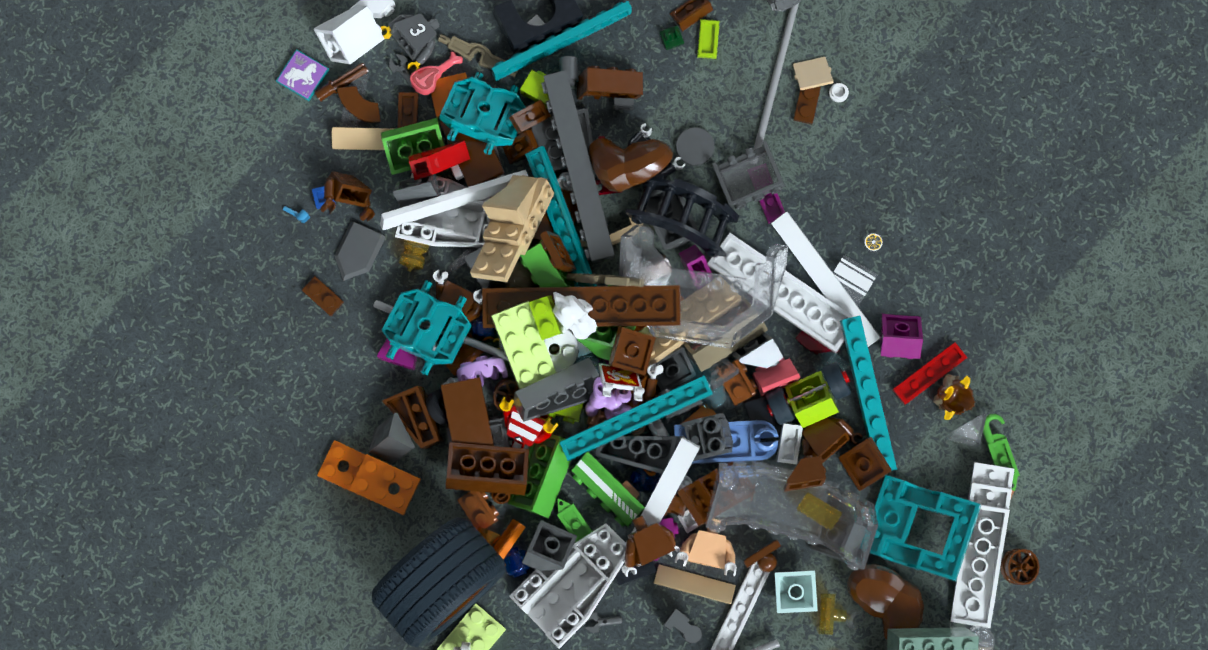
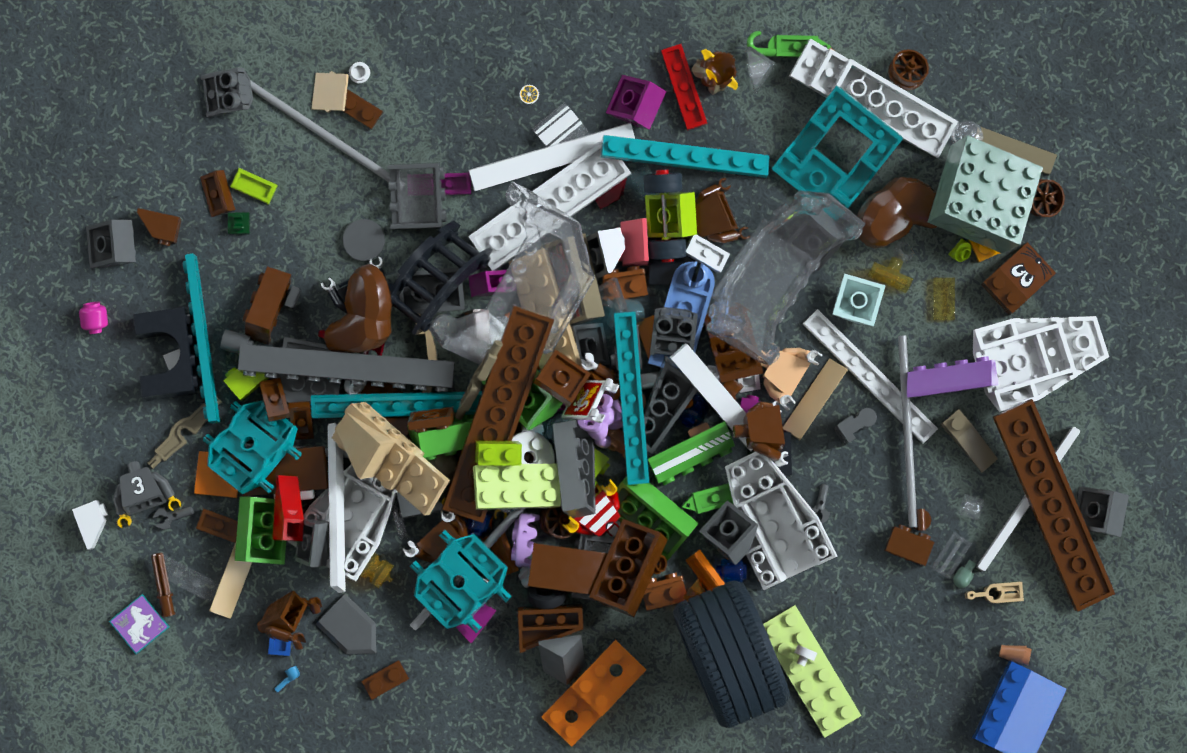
camera: 80 degrees left, 5 degrees up
white slope [314,5,384,64] -> none
reddish brown tile [337,86,380,123] -> none
coral piece [410,52,463,95] -> none
white head [553,292,597,339] -> none
reddish brown tile [743,540,781,572] -> none
reddish brown slope [783,455,826,492] -> none
clear yellow tile [797,492,842,530] -> none
reddish brown plate [839,437,892,491] -> none

